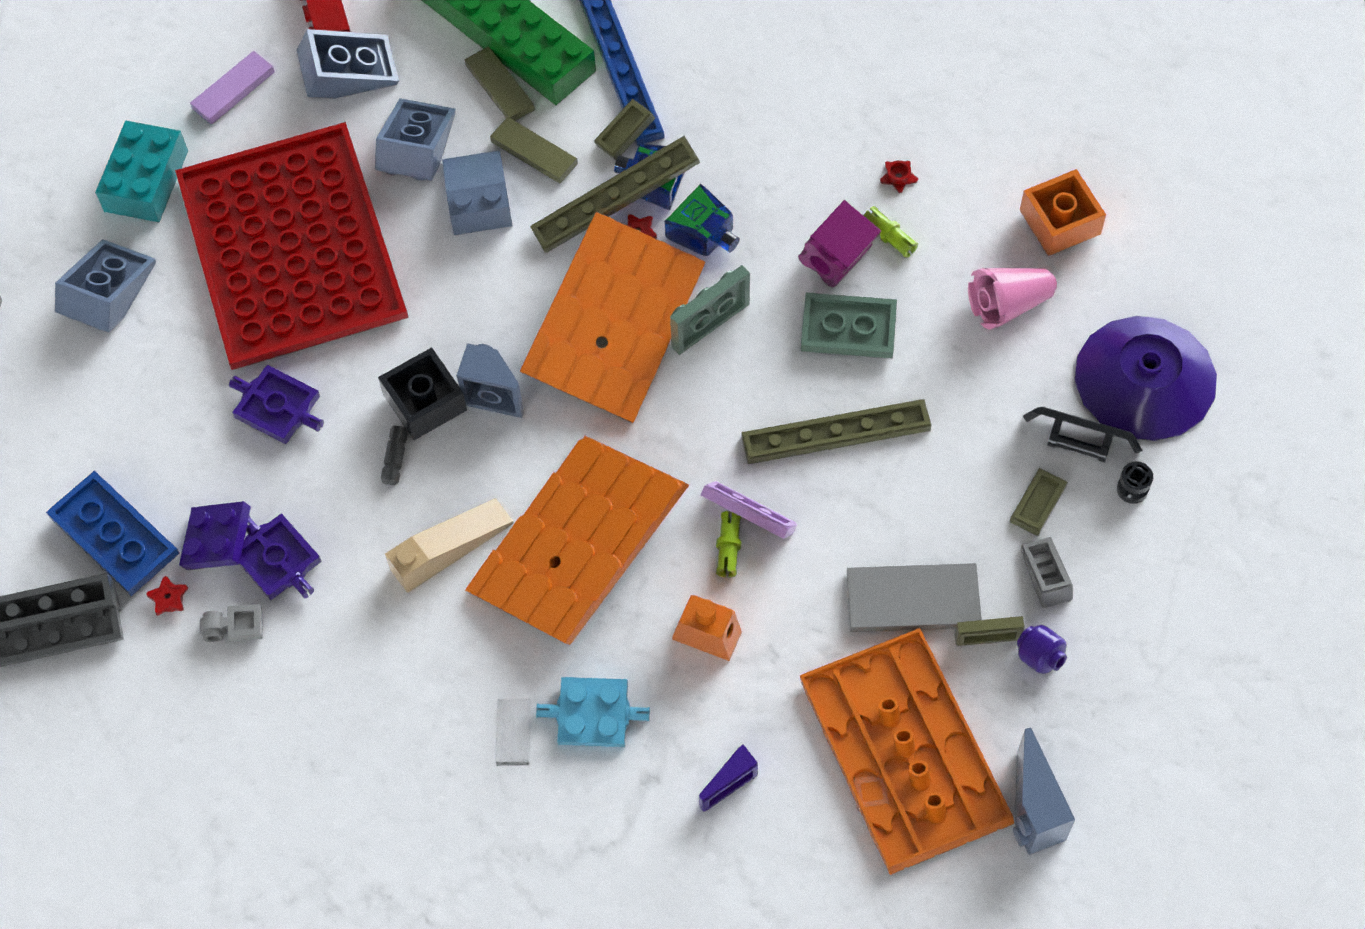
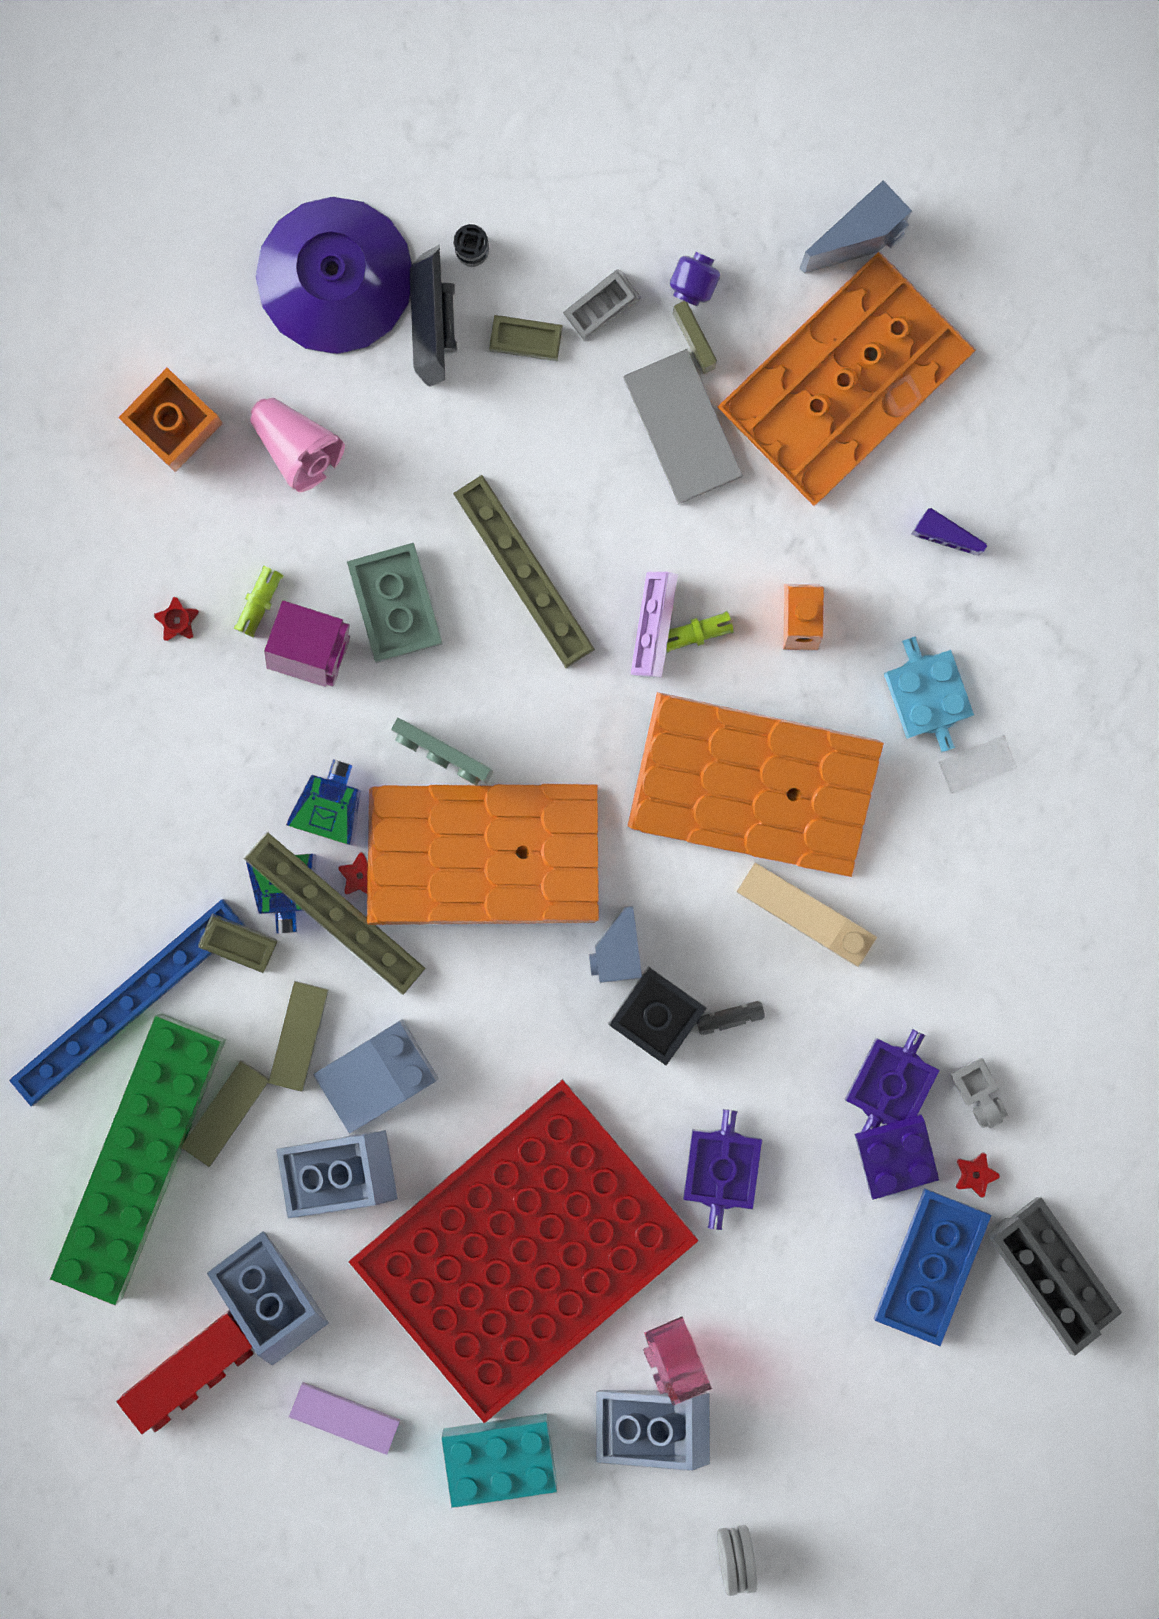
camera: 110 degrees left, 25 degrees up
none -> clear pink brick [643,1316,712,1406]

